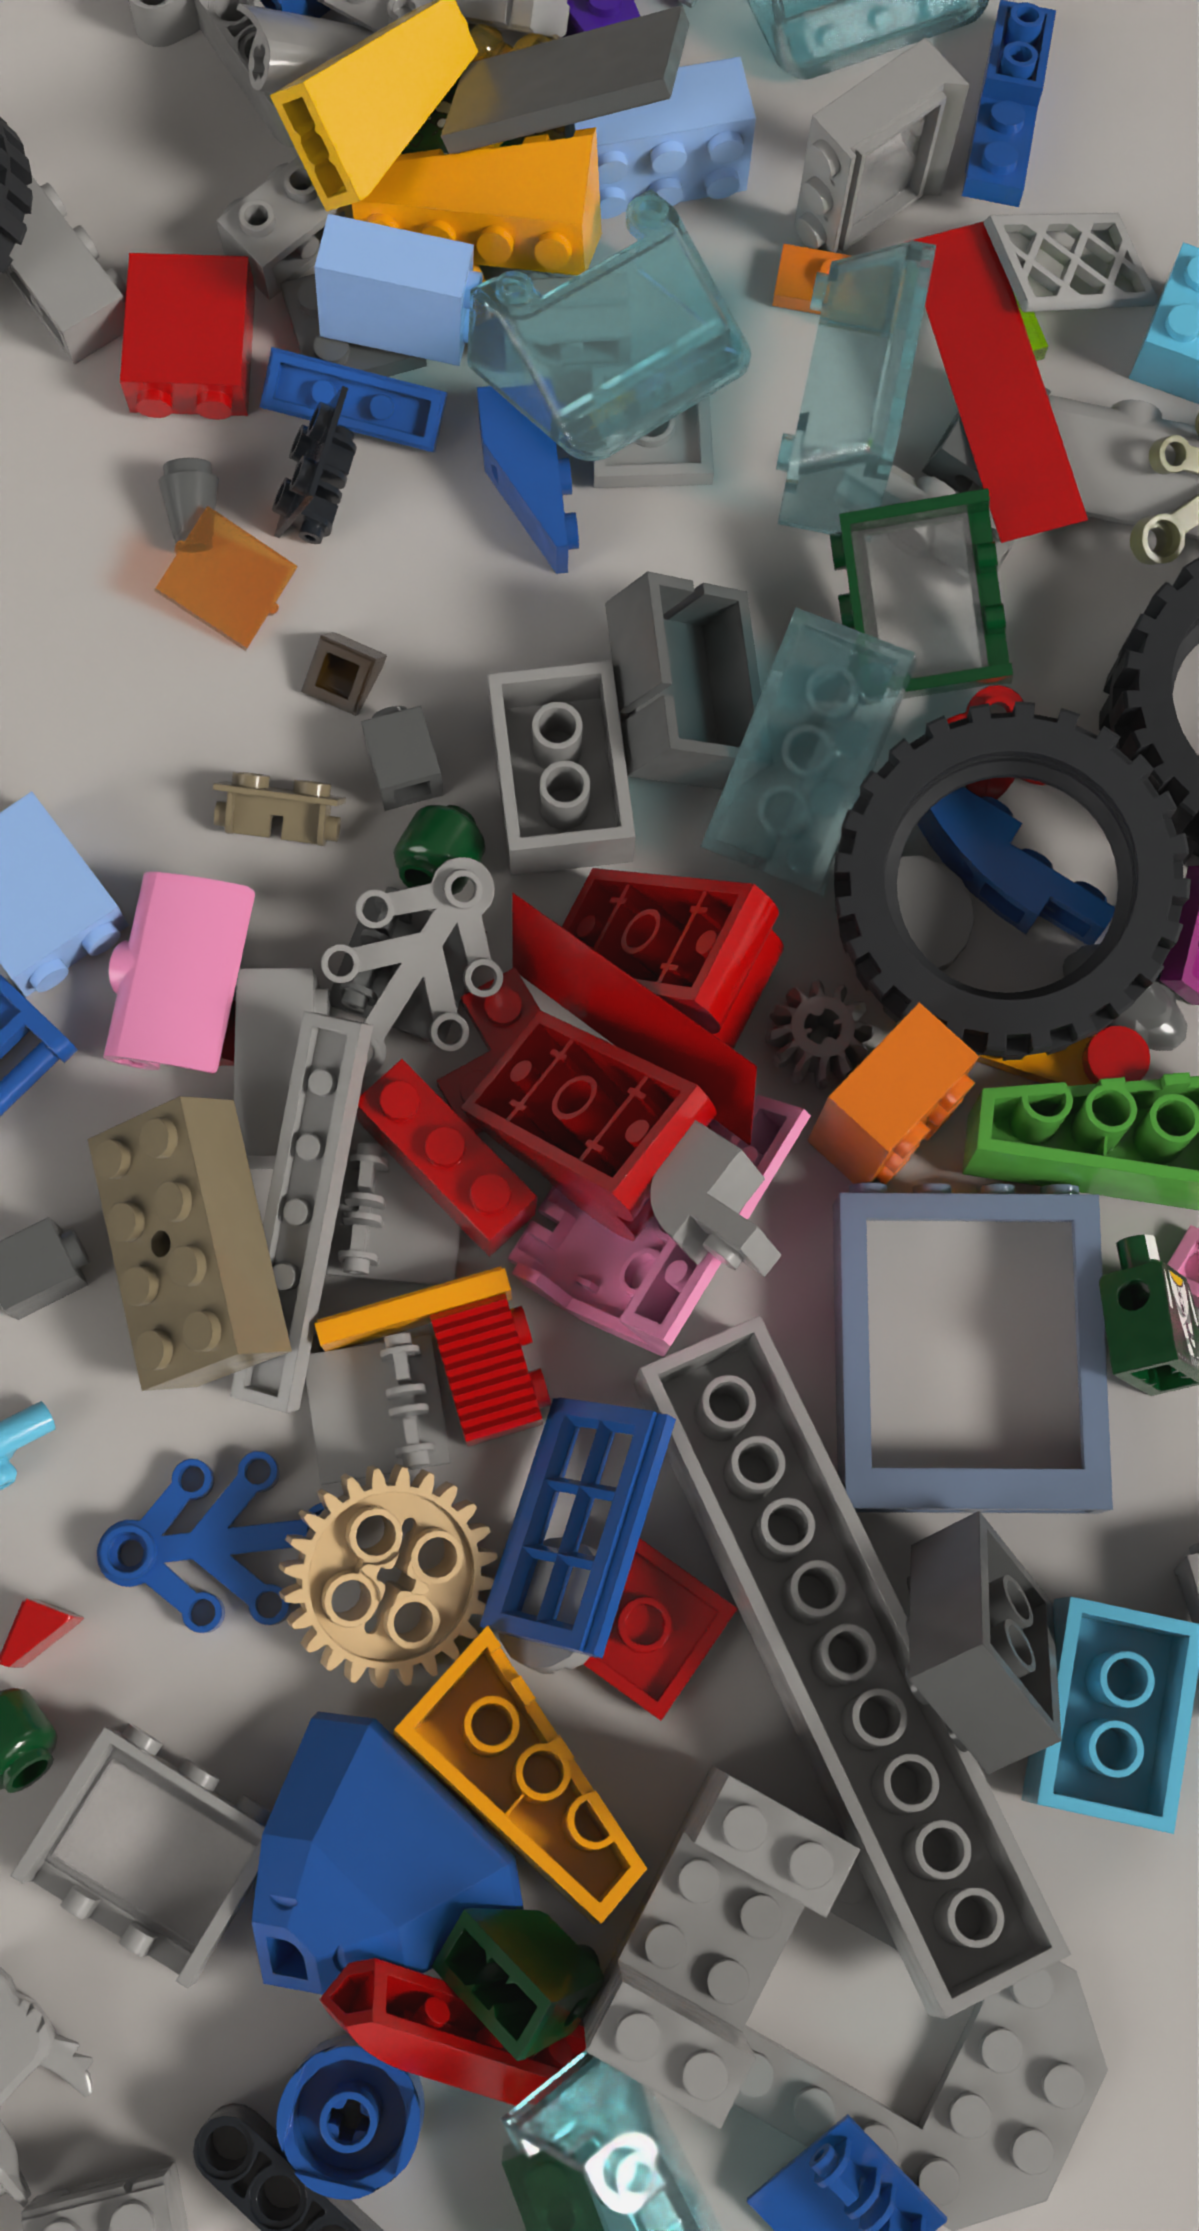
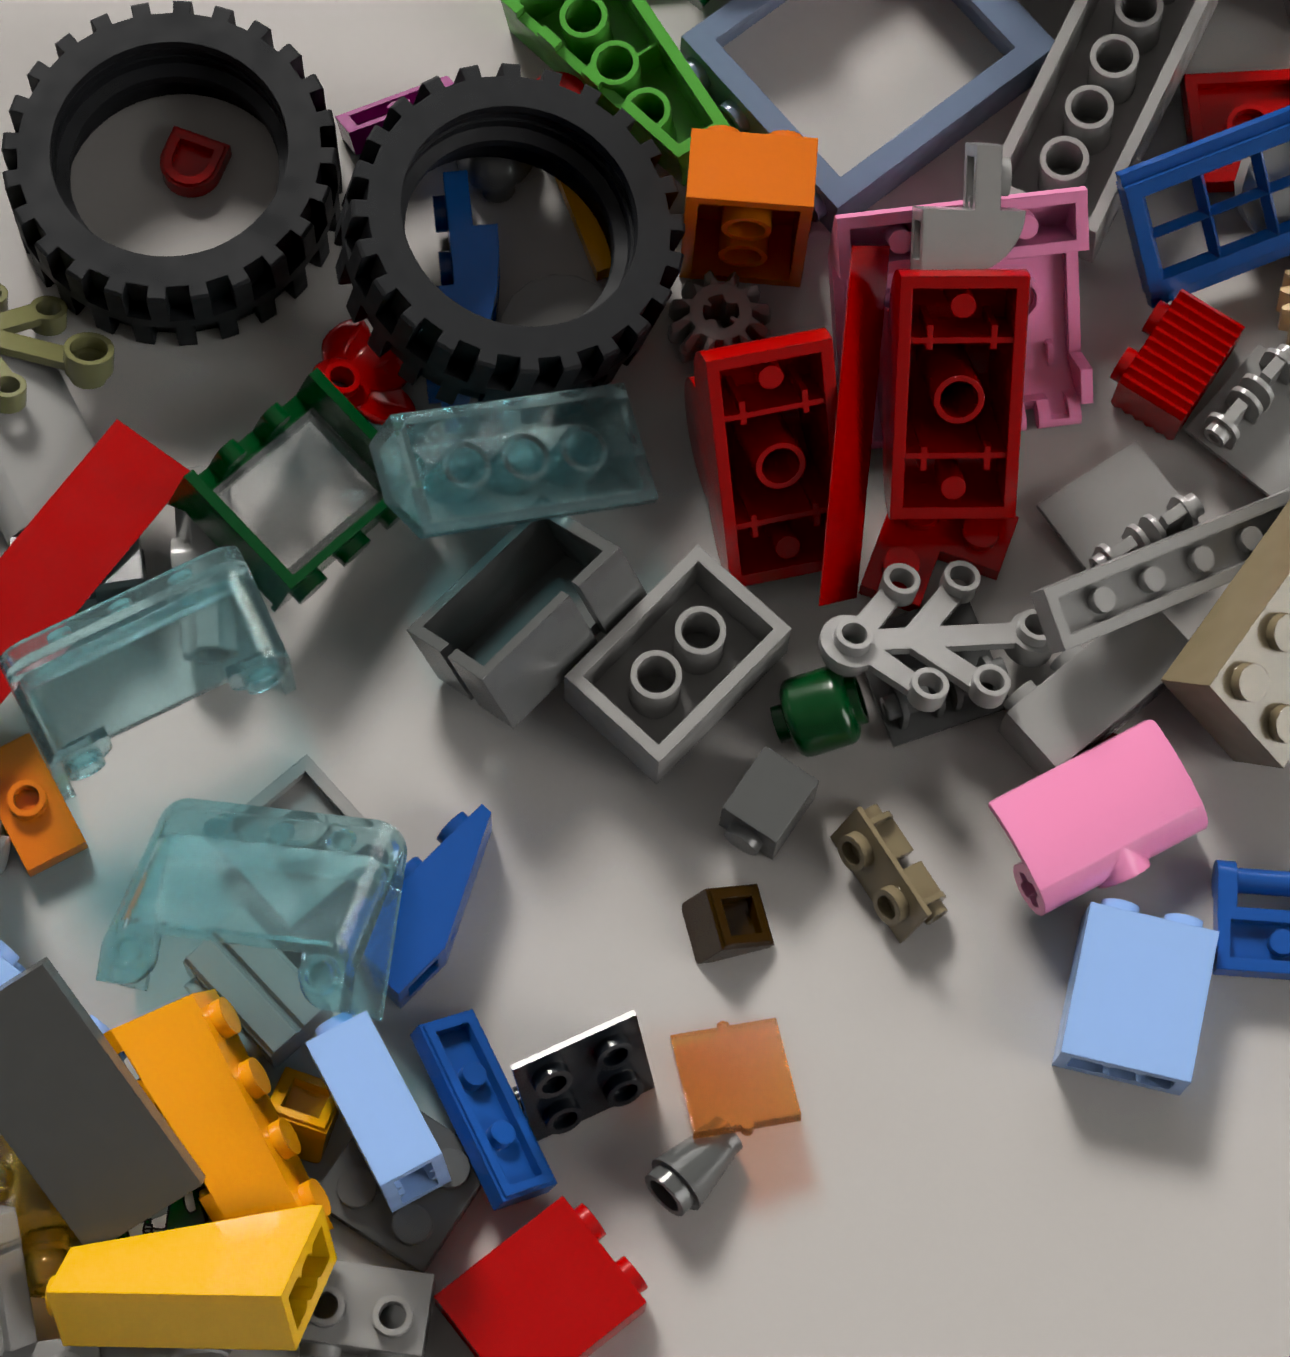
camera: 130 degrees left, 5 degrees down
light orange tile [314,1266,512,1351] -> none
red brick [357,1059,537,1257] -> none

